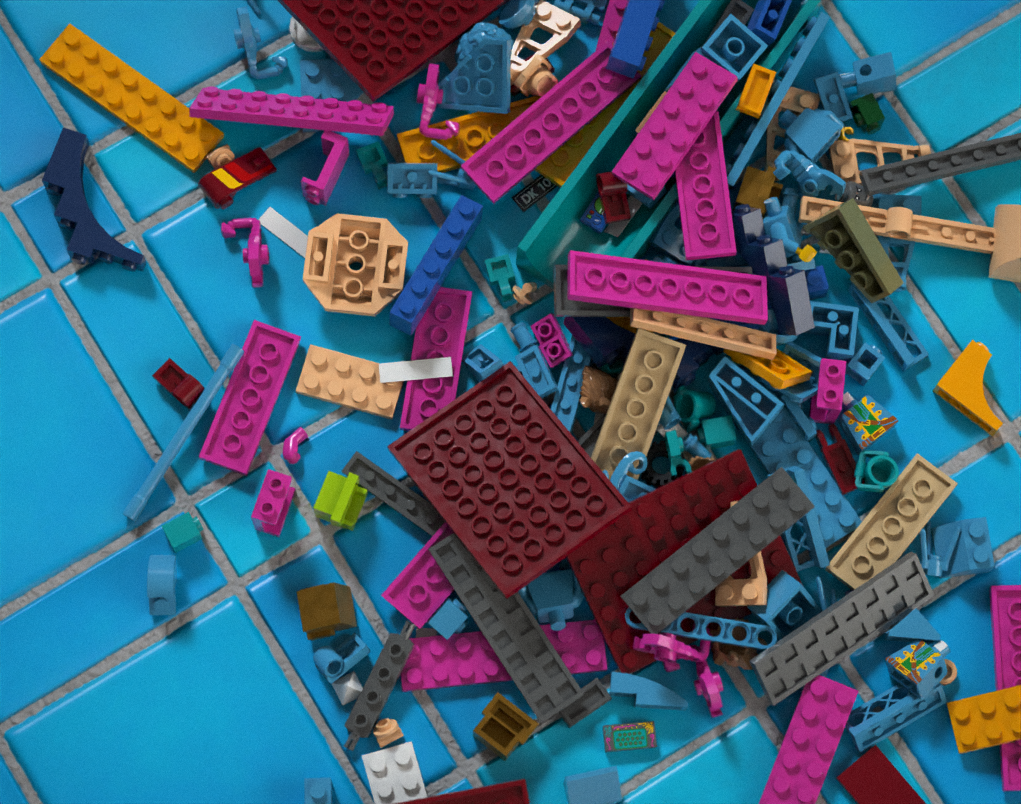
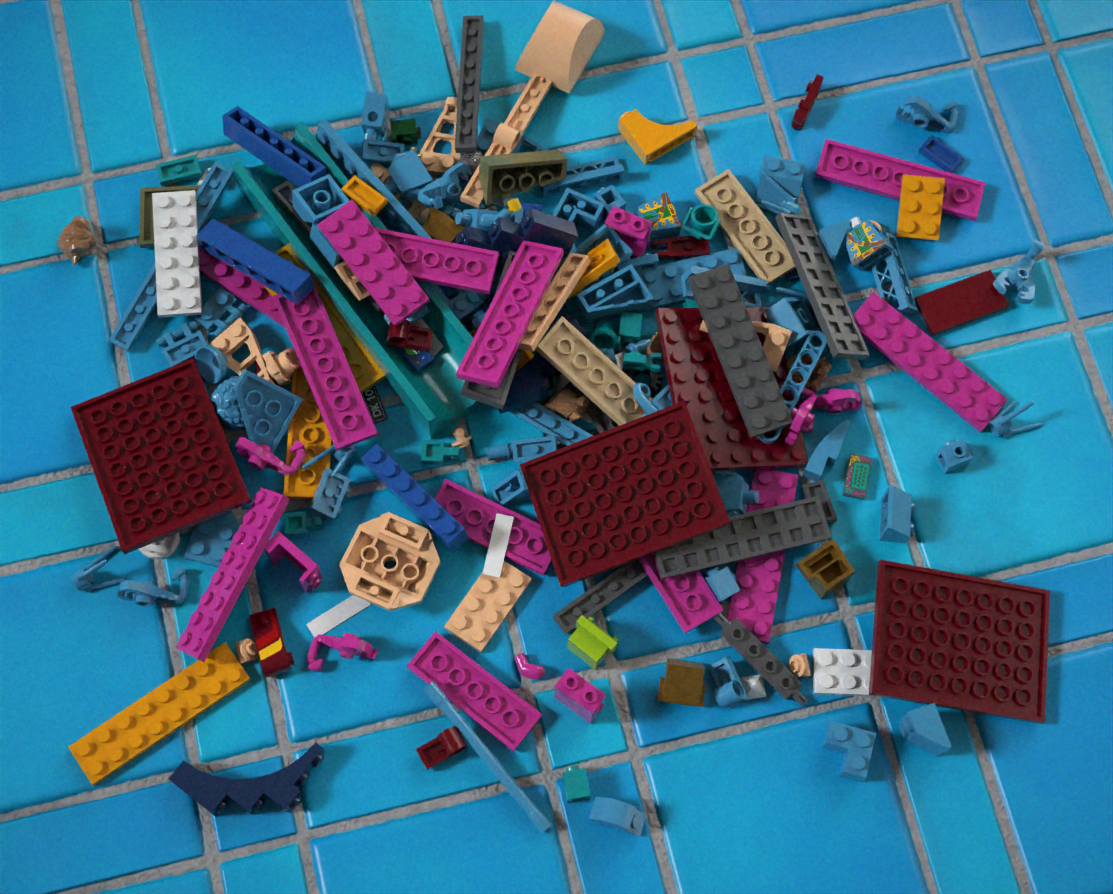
camera: 70 degrees left, 5 degrees down
dark pink slope [530,313,573,368] -> none

